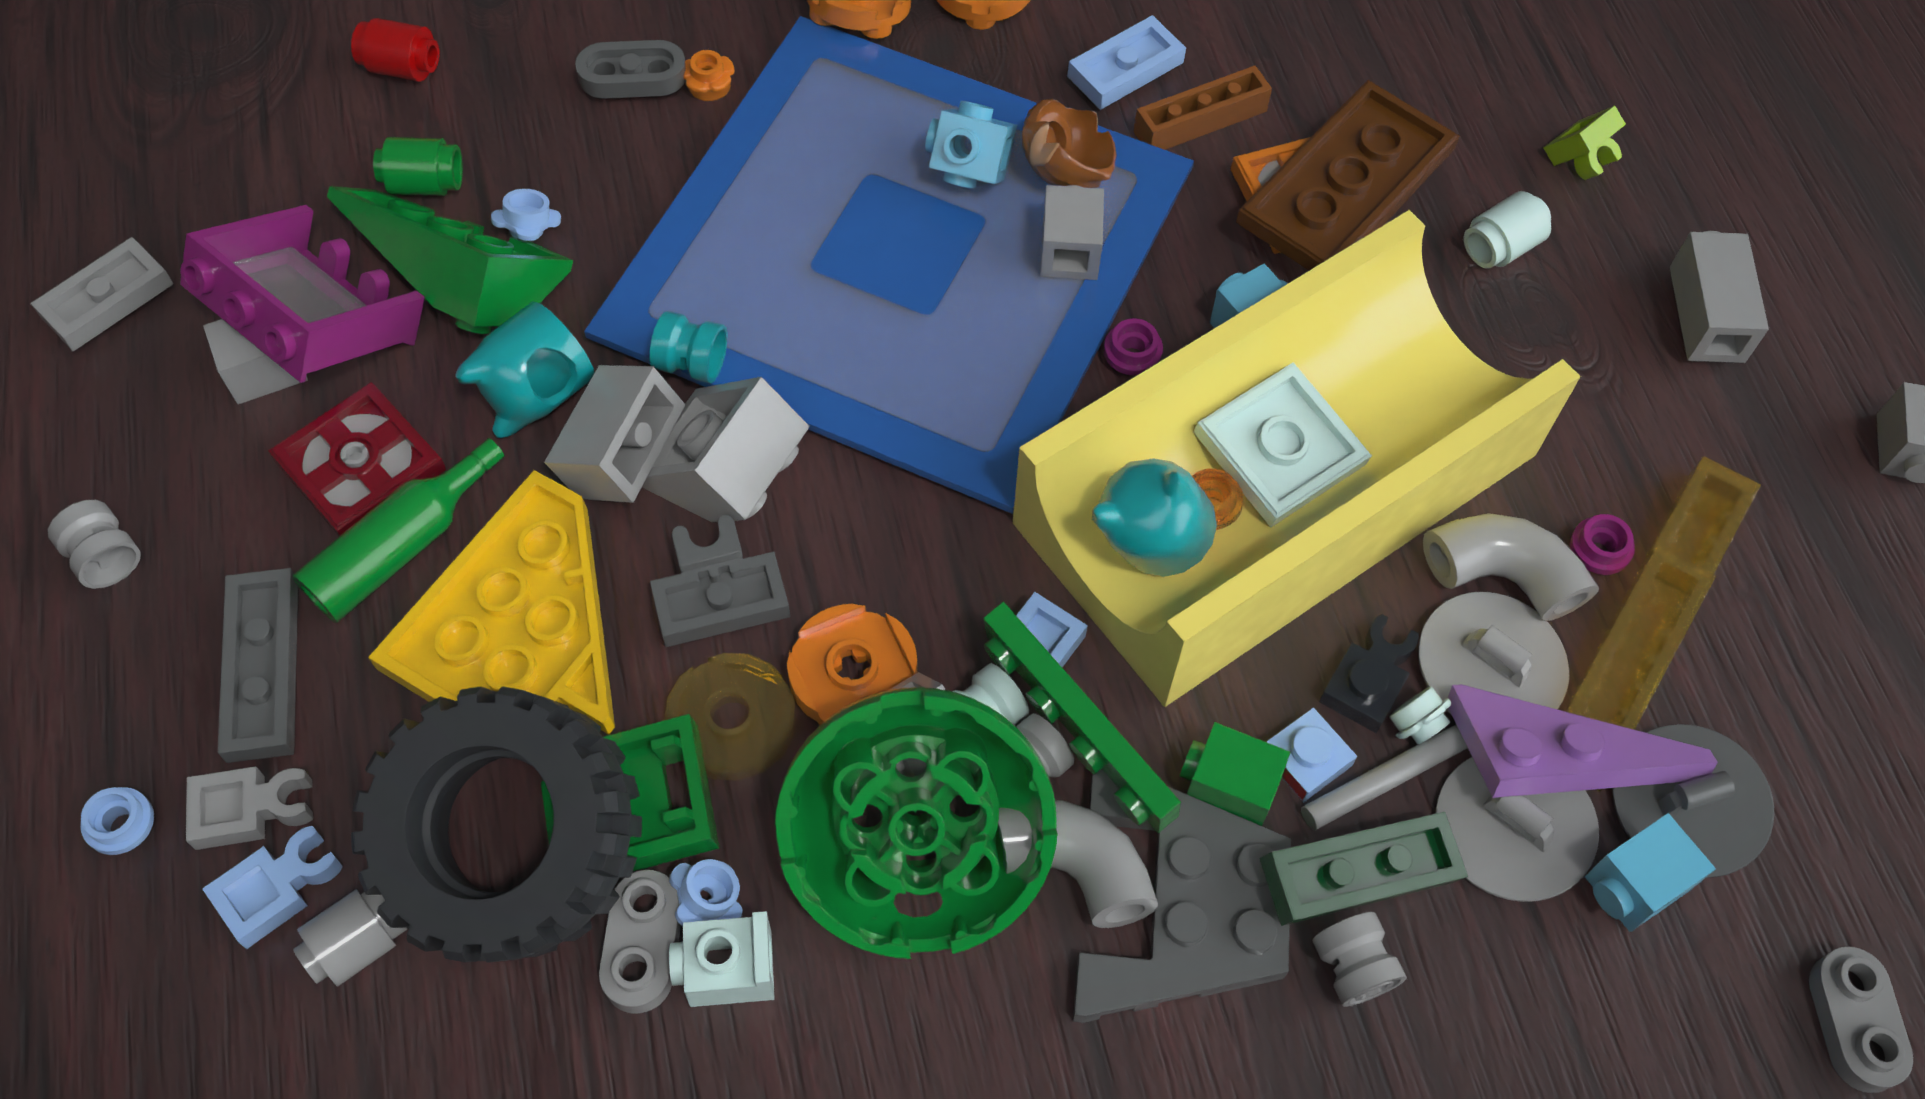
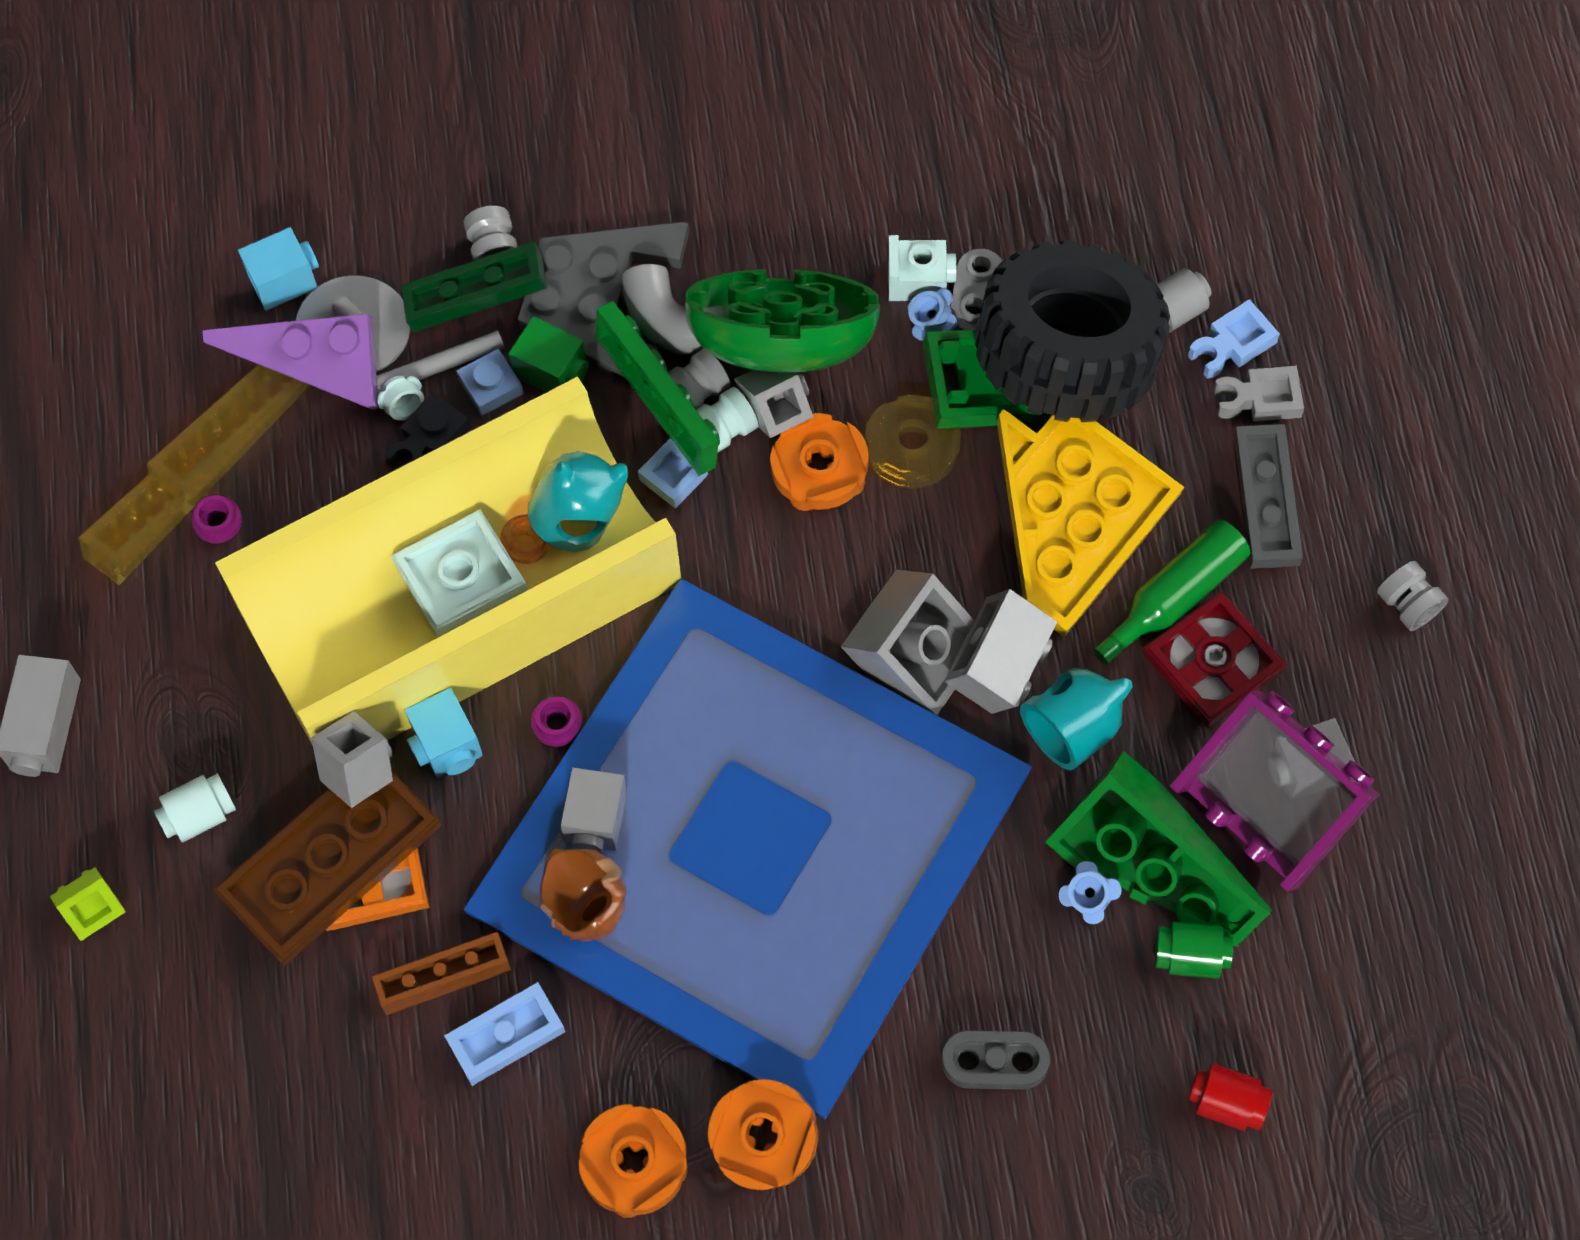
camera: 170 degrees left, 5 degrees up
light grey plate [31,237,173,351] -> none
light blue plate [80,787,154,855] -> none
teal wheel [649,310,728,384] -> none
dark grey plate [650,515,791,647] -> none
orange plate [684,50,735,101] -> none
medium azure brick [925,101,1017,188] -> none
light grey shield [1418,592,1569,714] -> none
light grey cylinder [1423,513,1599,621] -> none
dark grey shield [1612,724,1774,878] -> none
light grey plate [1809,947,1913,1093] -> none
none -> light grey brick [311,711,393,808]

